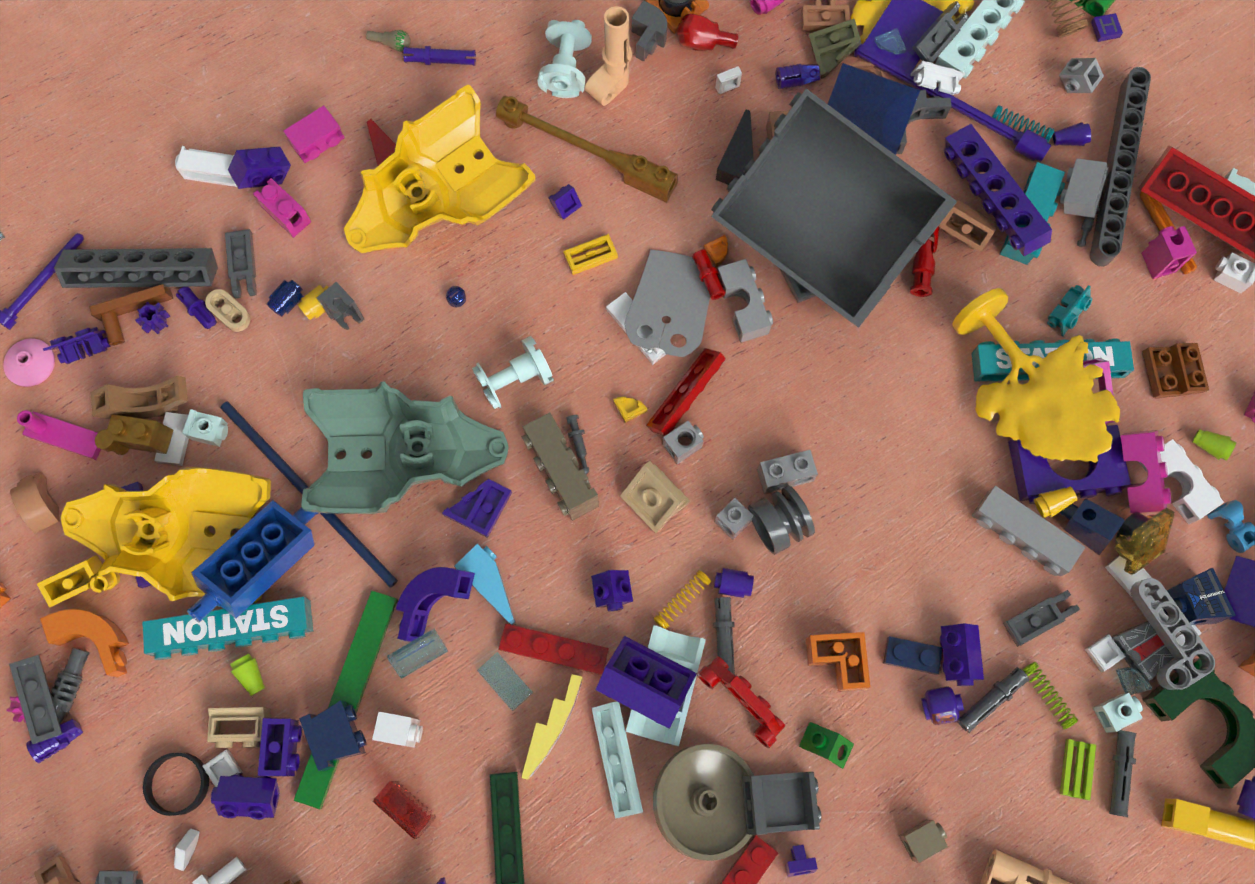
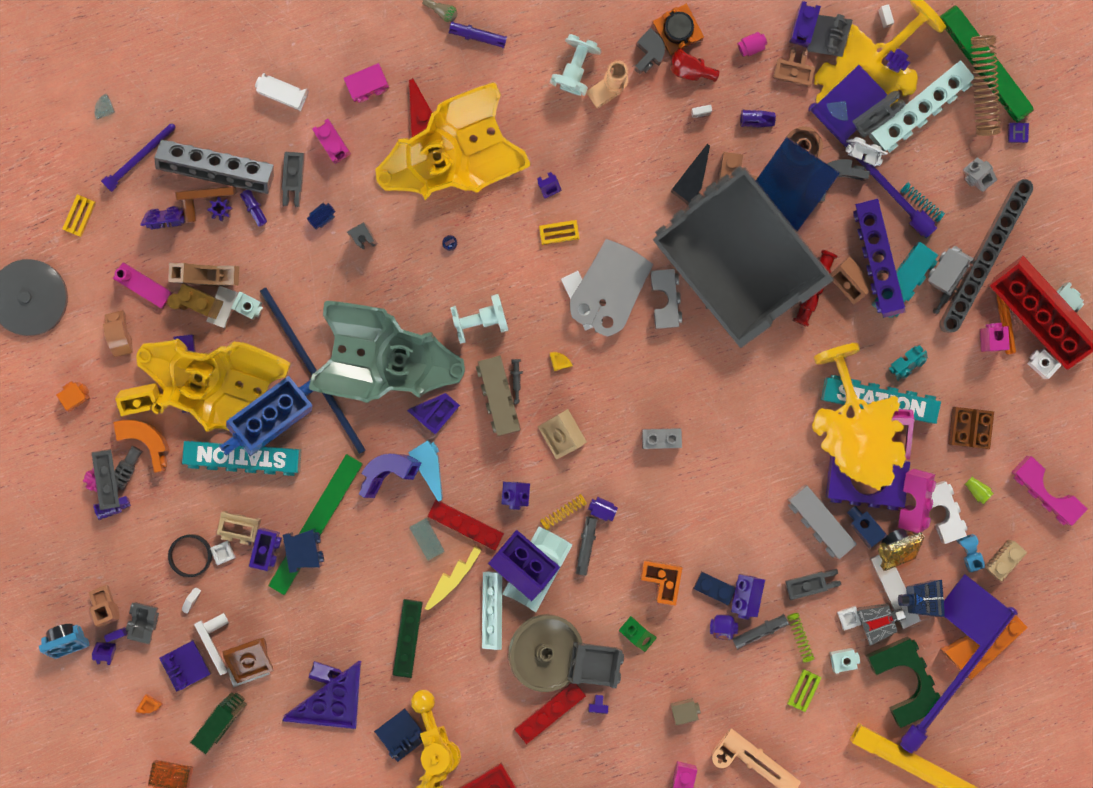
camera: 15 degrees right, 15 degrees up
bright pink dish [3,339,55,387] -> none
tan plate [205,289,251,332] -> none
dark purple brick [211,775,280,820] -> none
dark purple brick [228,146,291,189] -> none
lime cone [230,654,265,696] -> none
yellow brick [297,284,329,320] -> none
white brick [372,712,423,748] -> none
clear red brick [372,781,436,839] -> none
clear light blue tile [387,628,448,679] -> none
pearl gold bar [496,95,678,203] -> none
red plate [646,348,726,436] -> none
light grey brick [662,421,704,464] -> none
red pin [692,249,726,300] -> none
red plate [697,656,785,748] -> none
orange tile [704,235,728,267] -> none
light grey brick [714,498,754,540] -> none
dark grey wheel [748,485,815,555] -> none
olive wing [809,19,861,79] -> none
yellow cone [1034,486,1077,518] -> none
dark purple cone [1053,122,1091,146] -> none
dark grey pin [1109,730,1137,817] -> none
clear light blue tile [1116,667,1152,695] -> none
light grey beam [1130,578,1215,690] -> none

